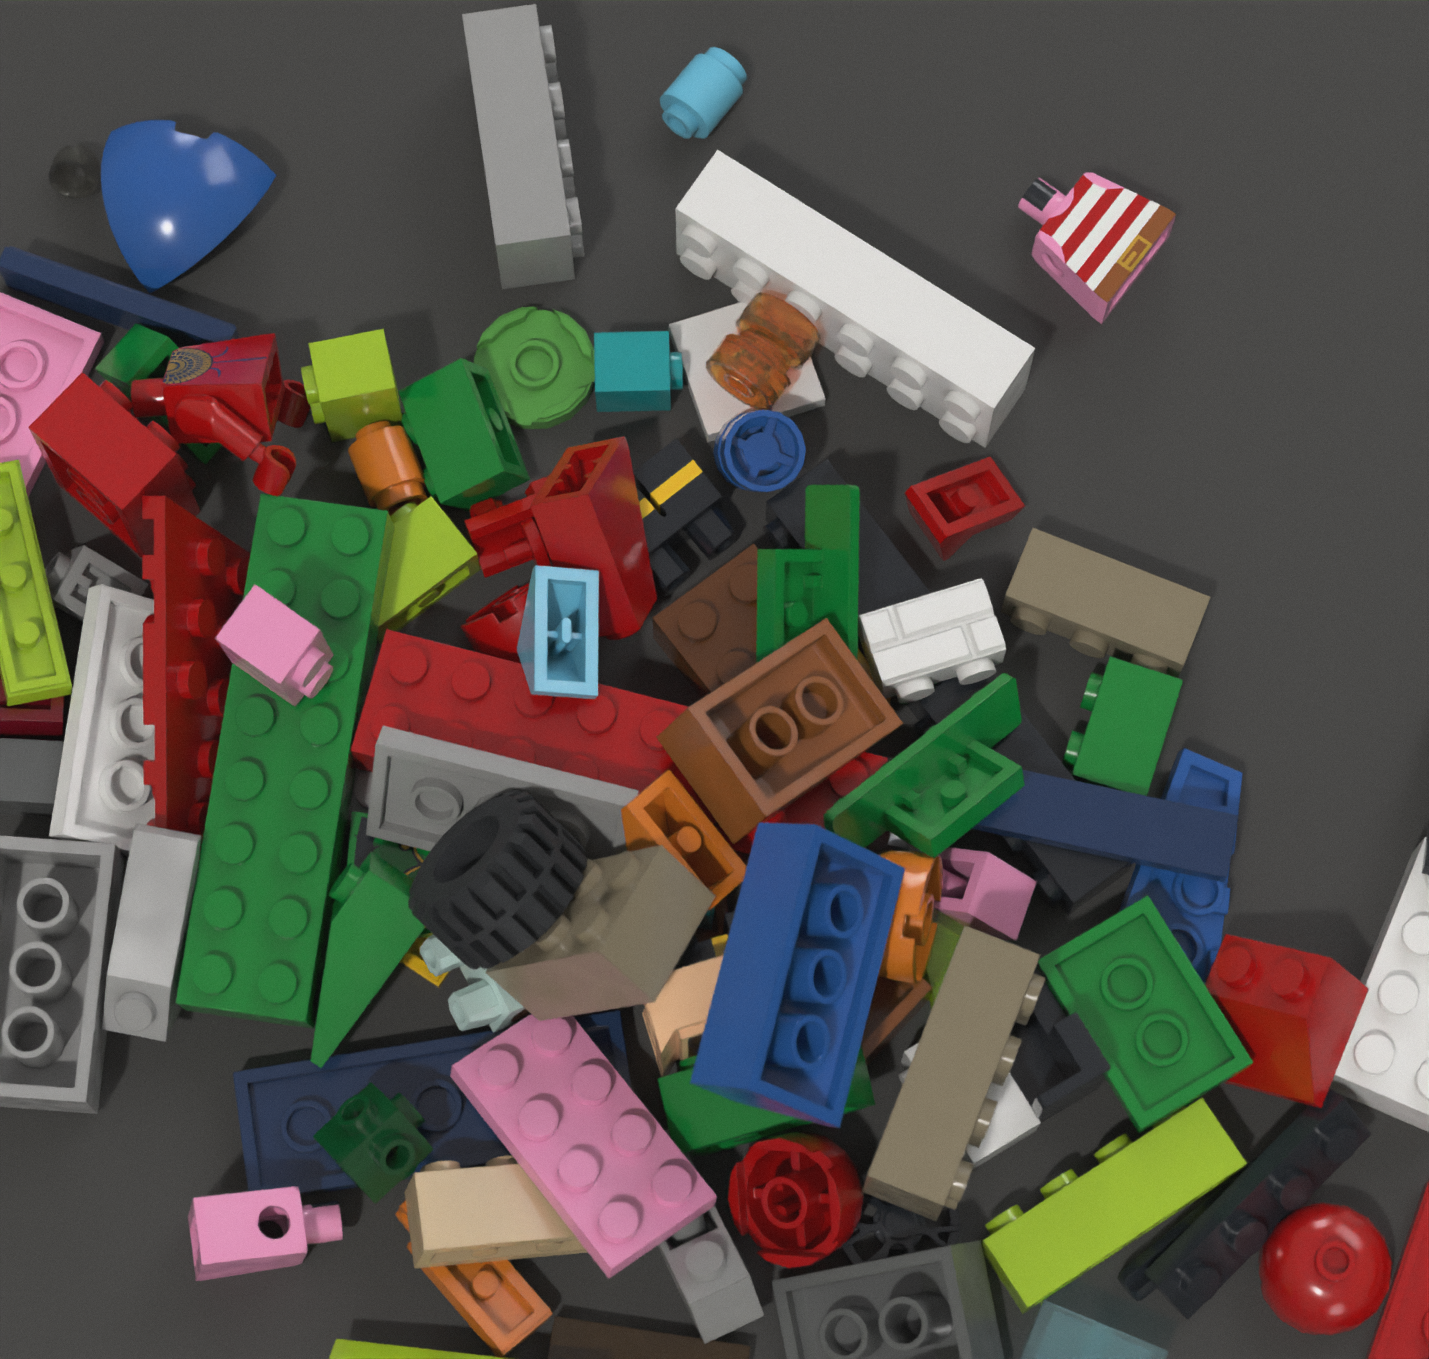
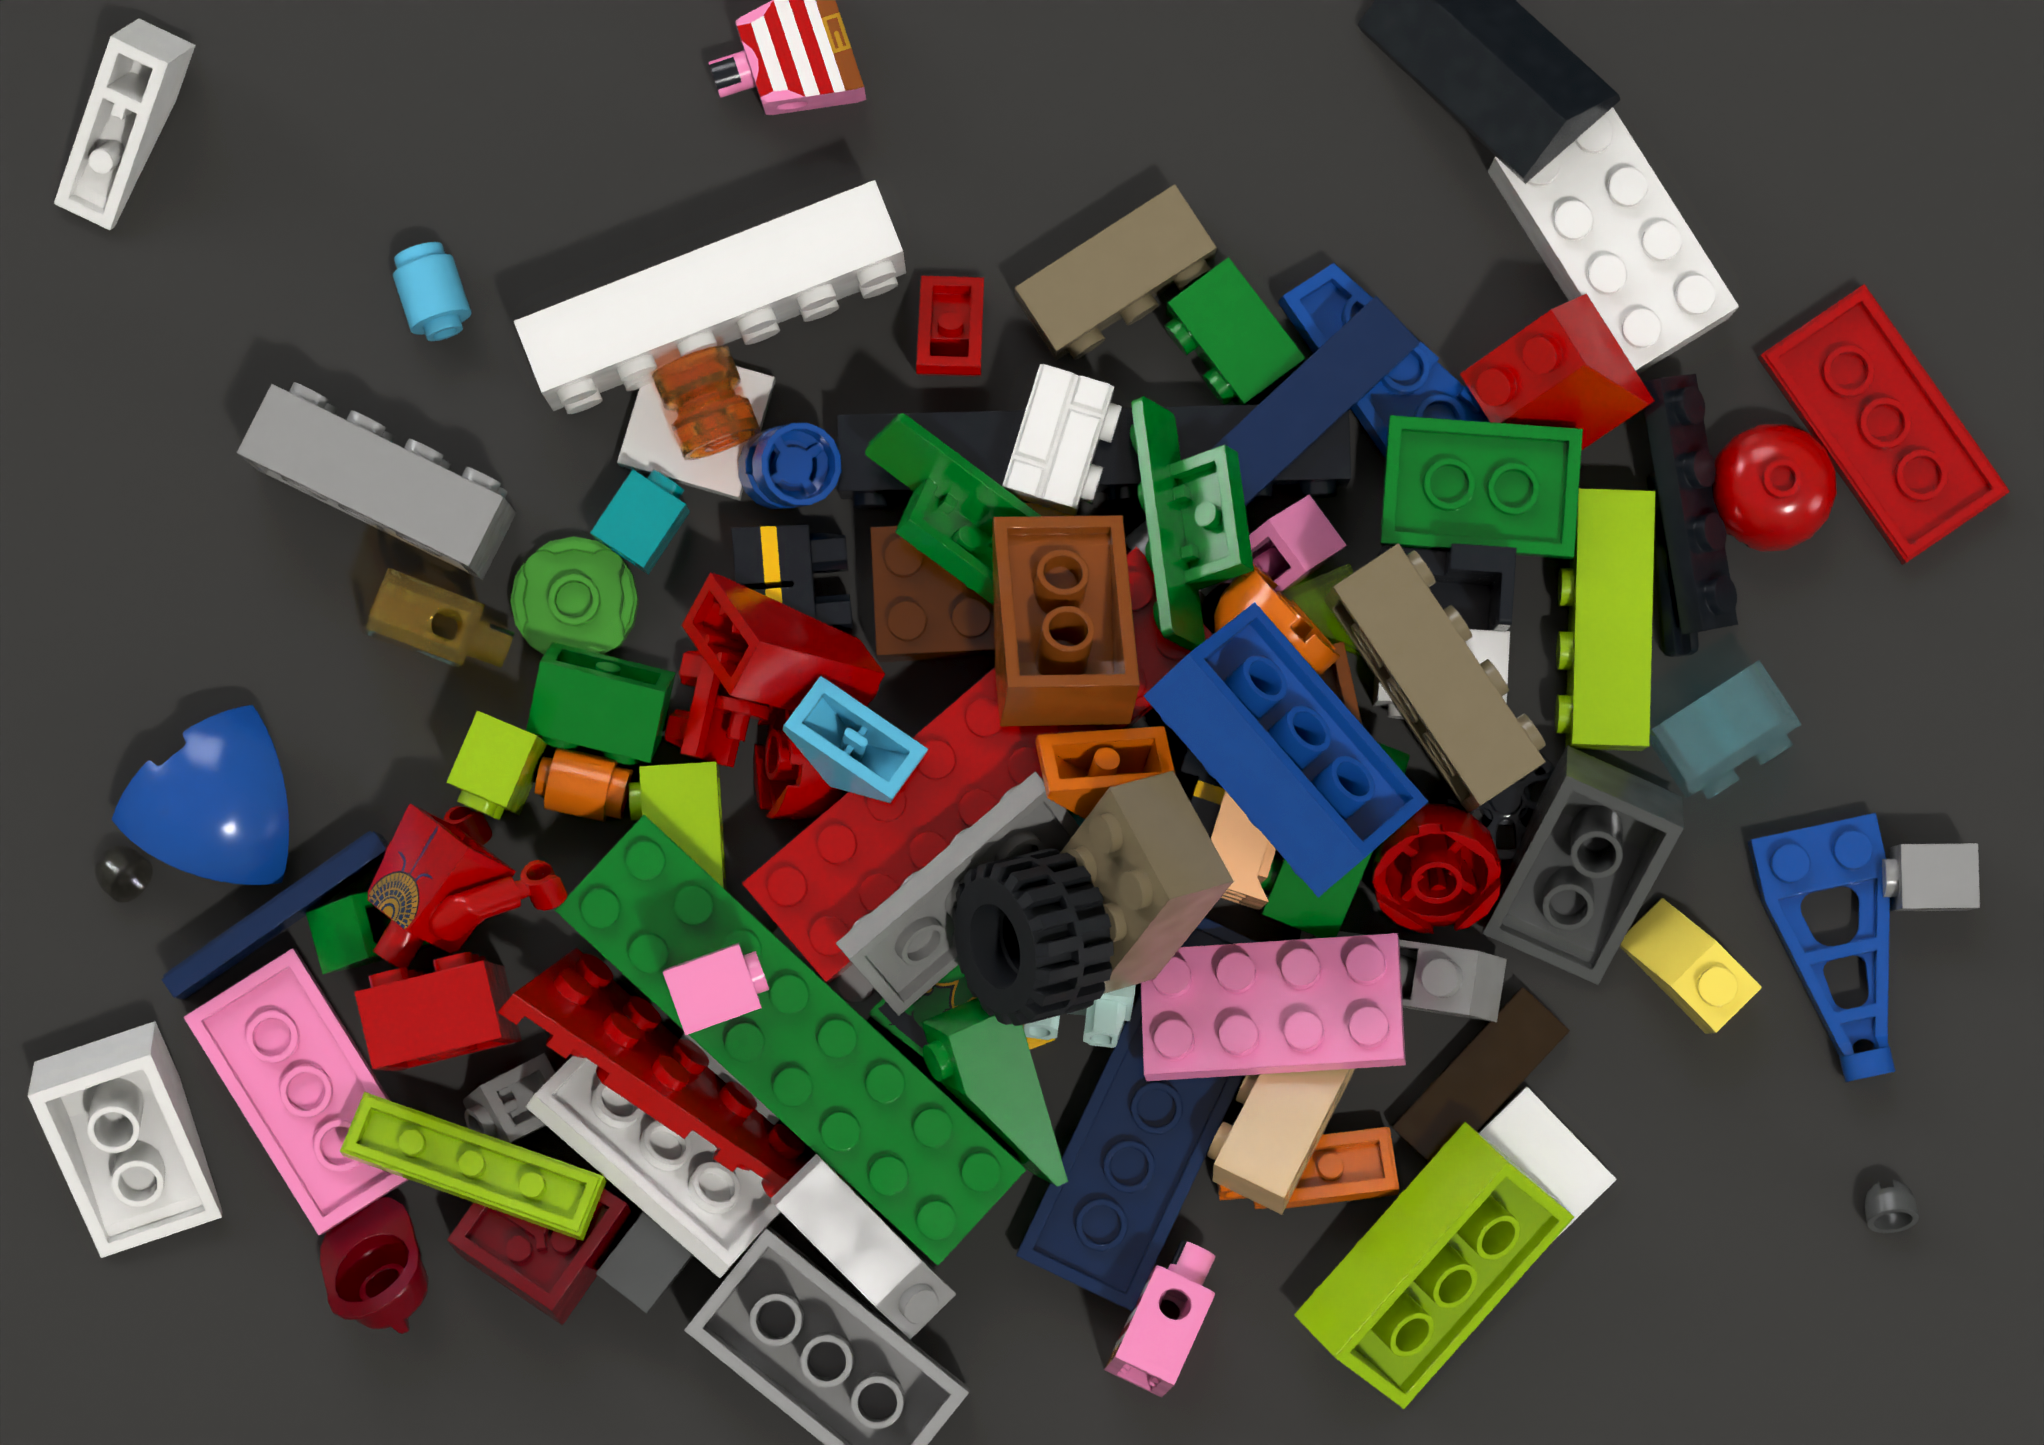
camera: 55 degrees left, 10 degrees up
dark green brick [312,1082,434,1204] -> none
none -> clear yellow torso [362,568,515,668]

